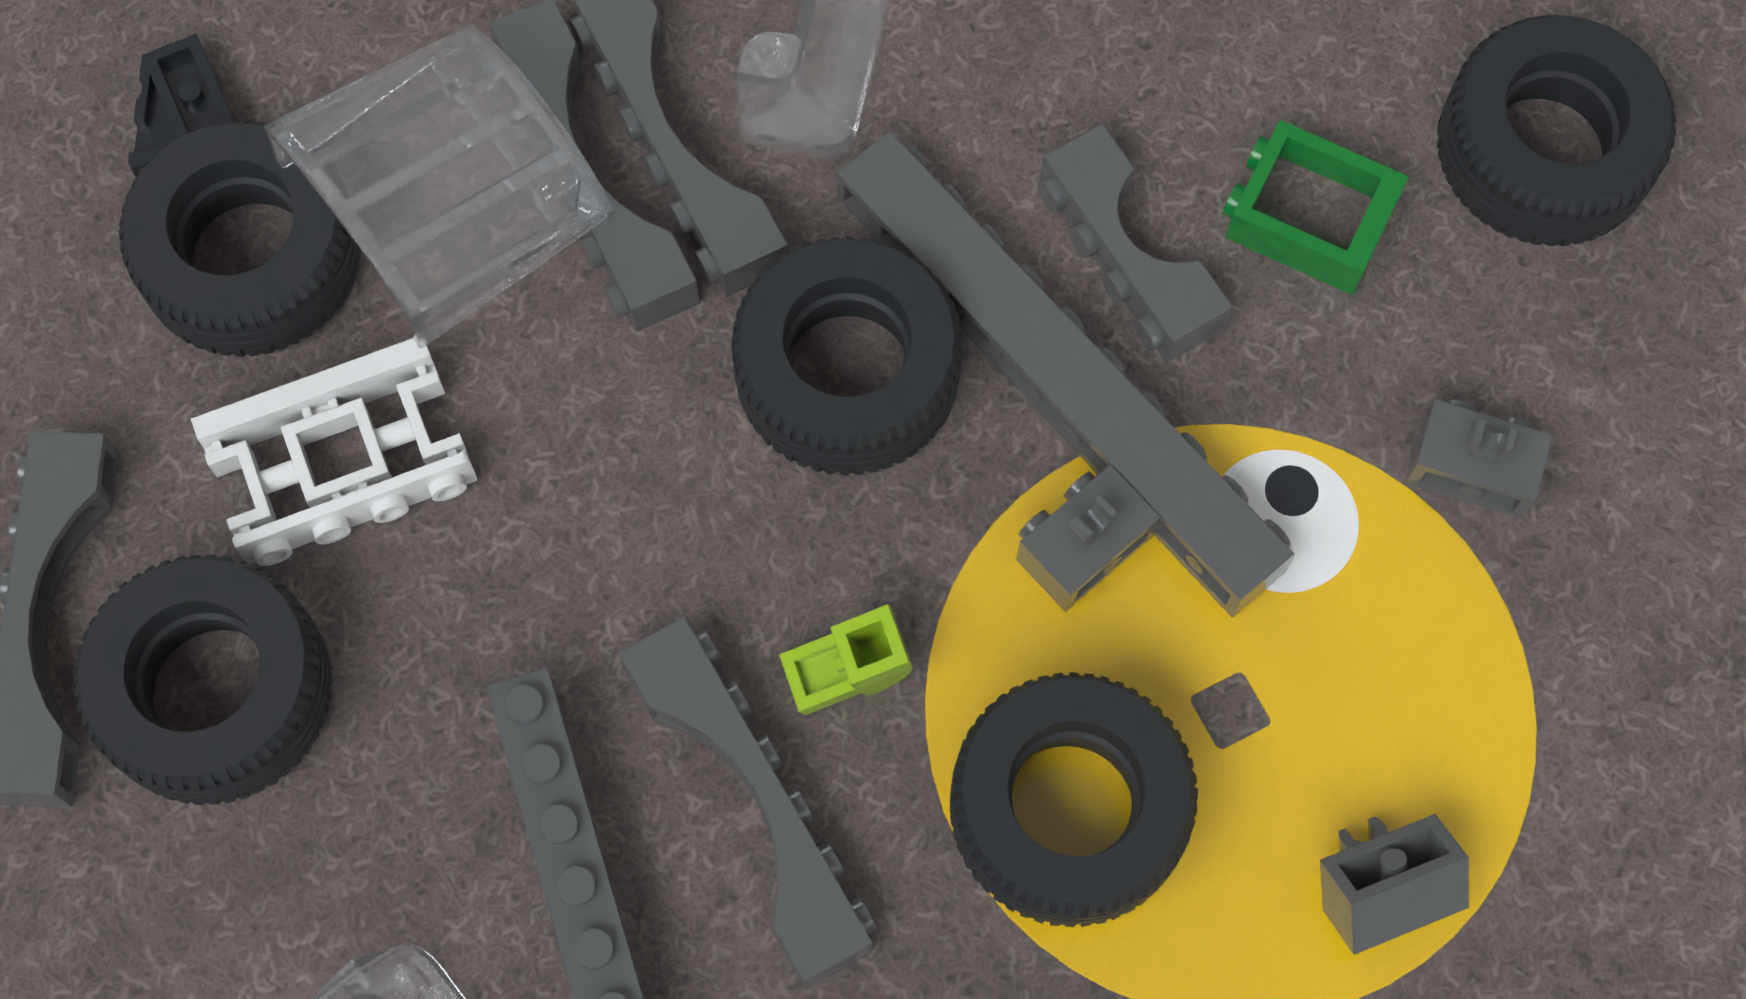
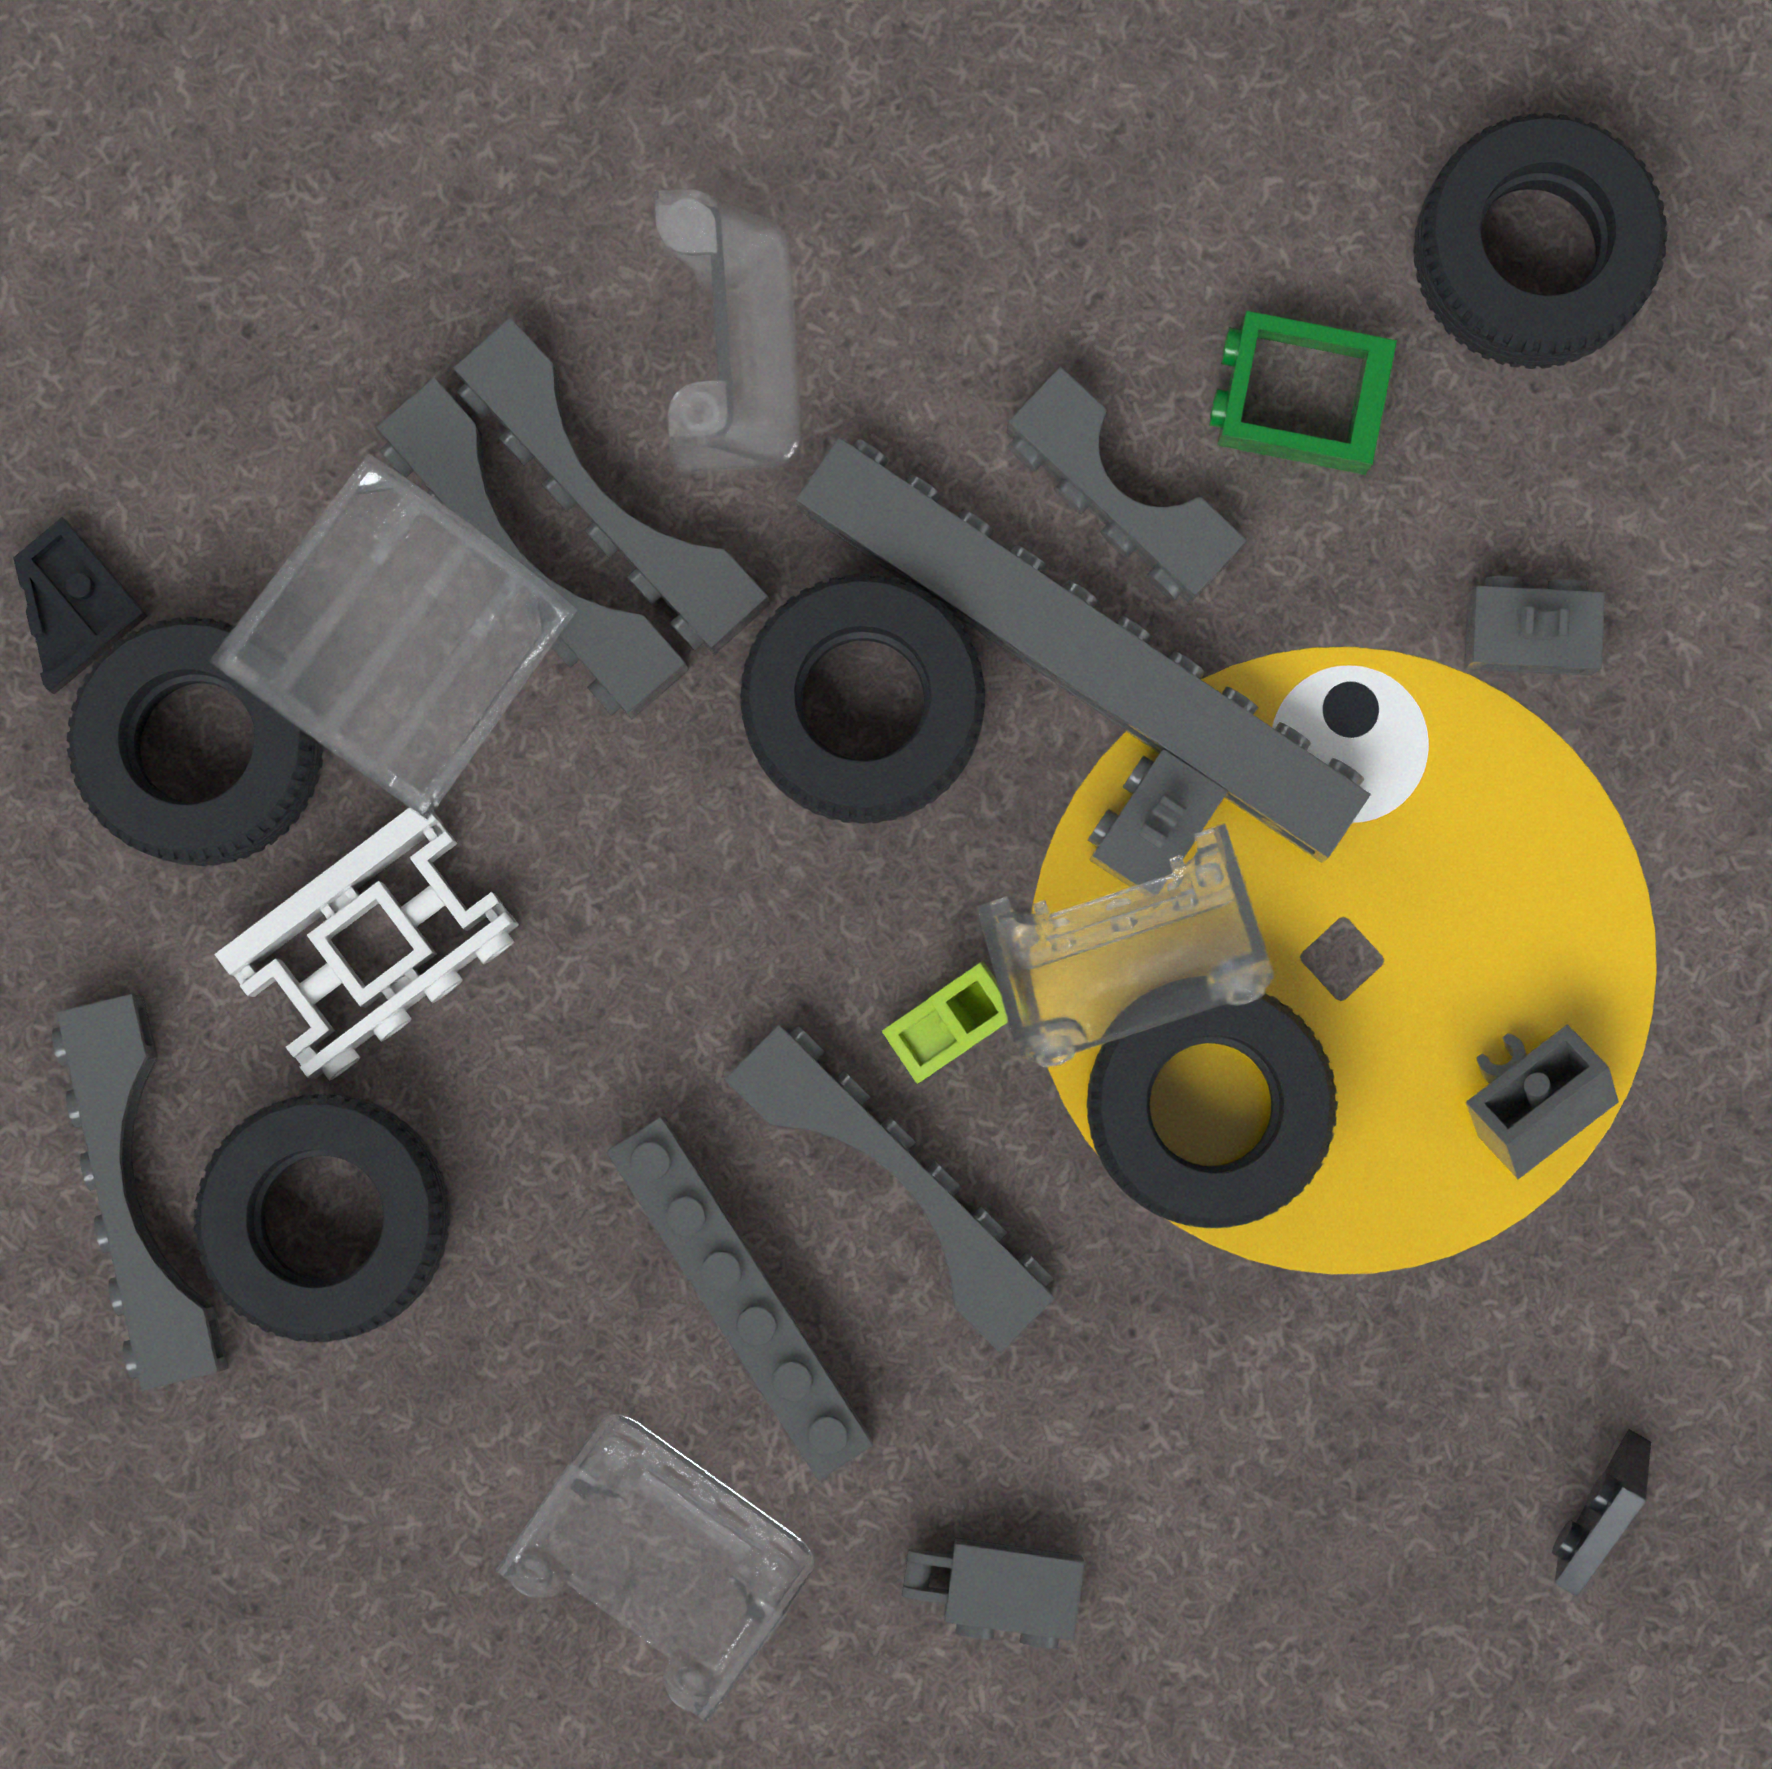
camera: 10 degrees left, 15 degrees up
none -> clear windscreen [976,824,1274,1067]

